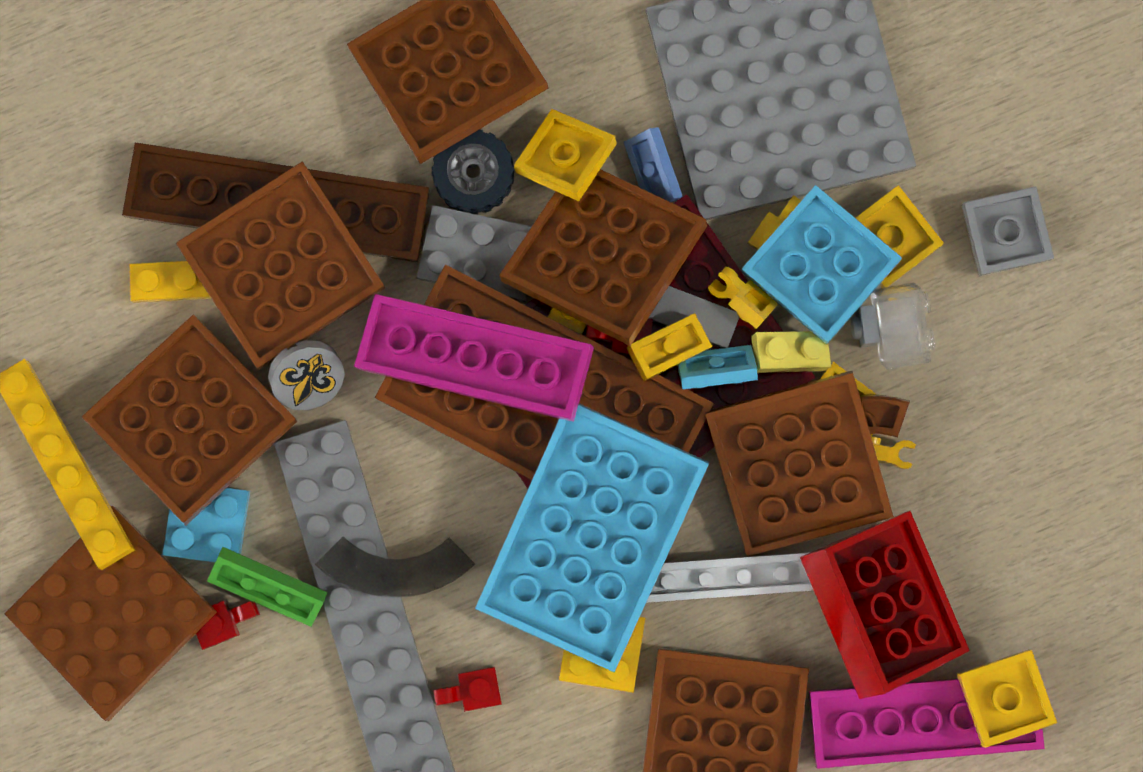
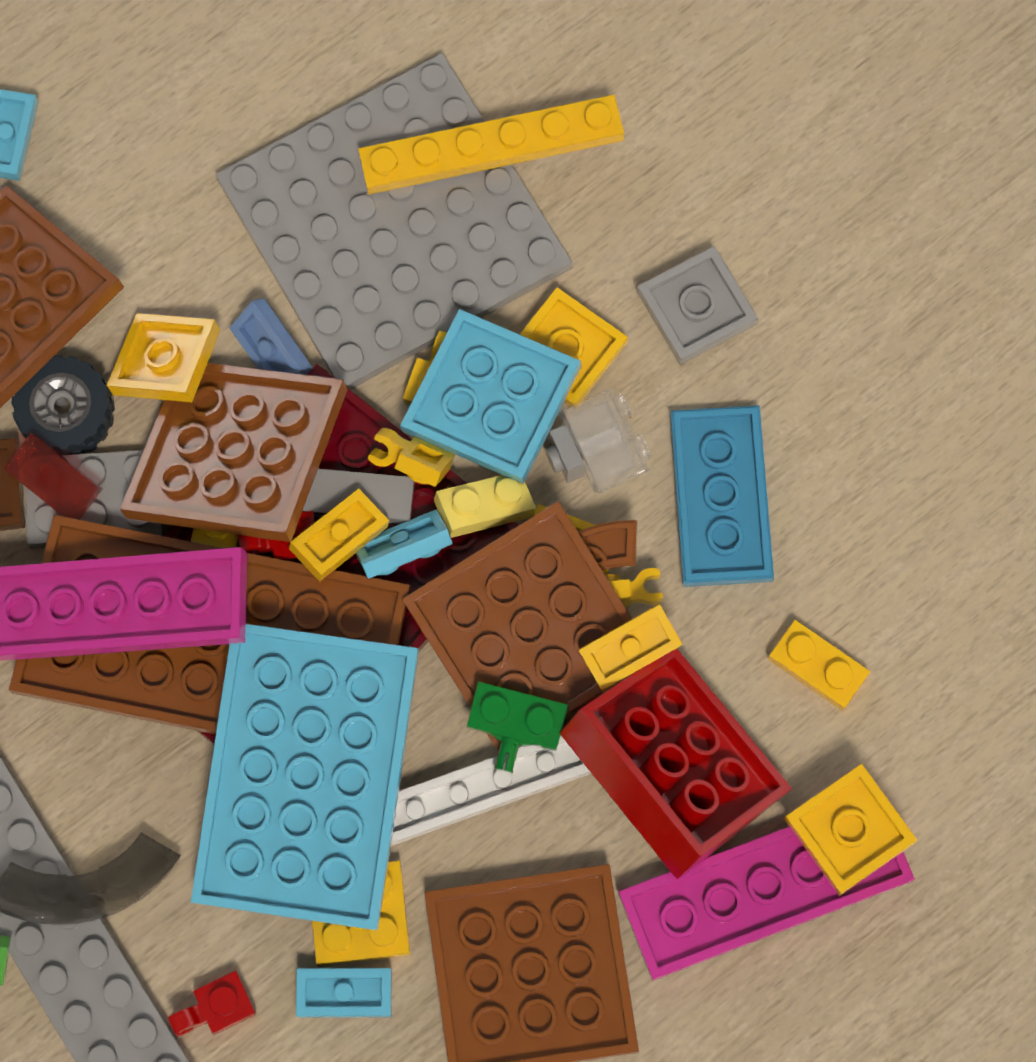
camera: 10 degrees left, 10 degrees down
none -> clear red plate [4,433,103,520]
none -> medium azure plate [296,968,392,1018]
none -> yellow plate [358,94,624,195]
none -> green plate [467,682,568,773]
none -> yellow plate [579,603,683,691]
none -> dark azure tile [670,405,774,587]
none -> yellow plate [768,620,871,711]

